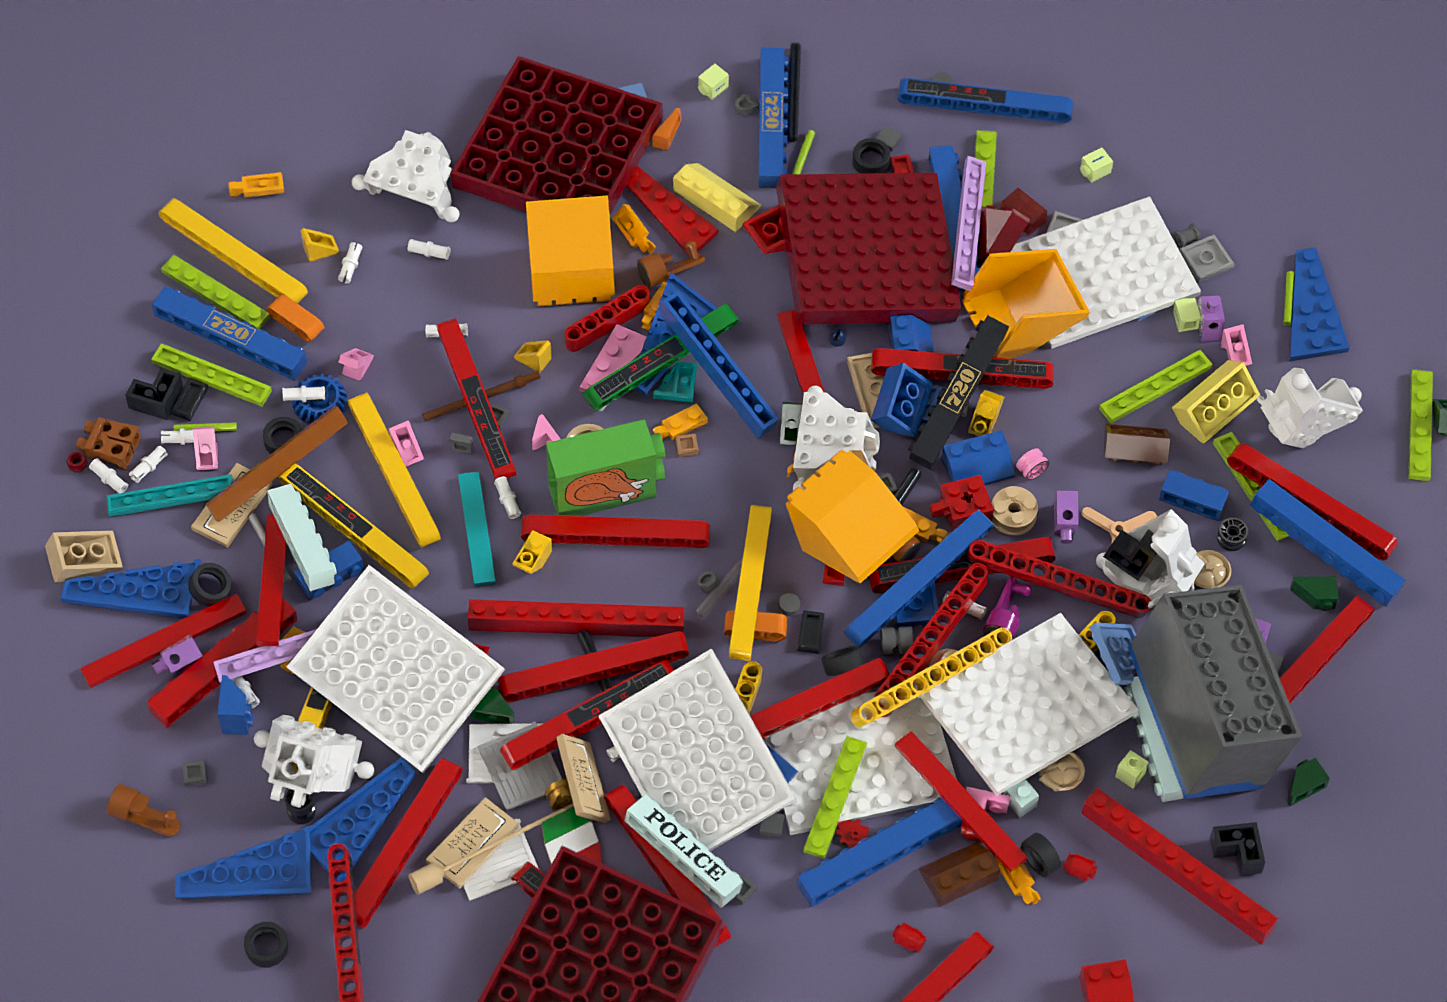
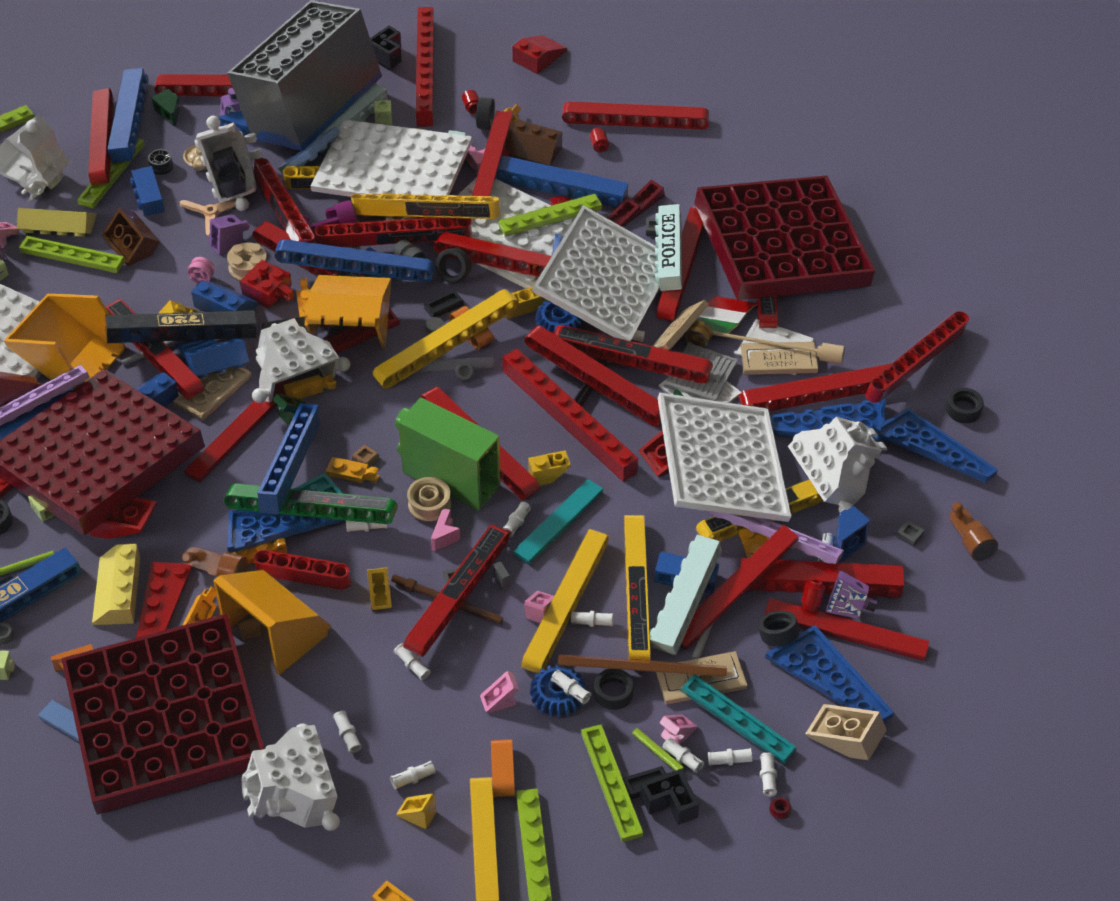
camera: 130 degrees left, 10 degrees down
dark orange hips [76,417,142,470] -> none
blue brick [152,286,307,381] -> none
bright pink wing [580,324,646,392] -> none
none -> white pin [571,611,613,627]
none -> dark red slope [607,180,665,227]
none -> red brick [801,579,826,611]

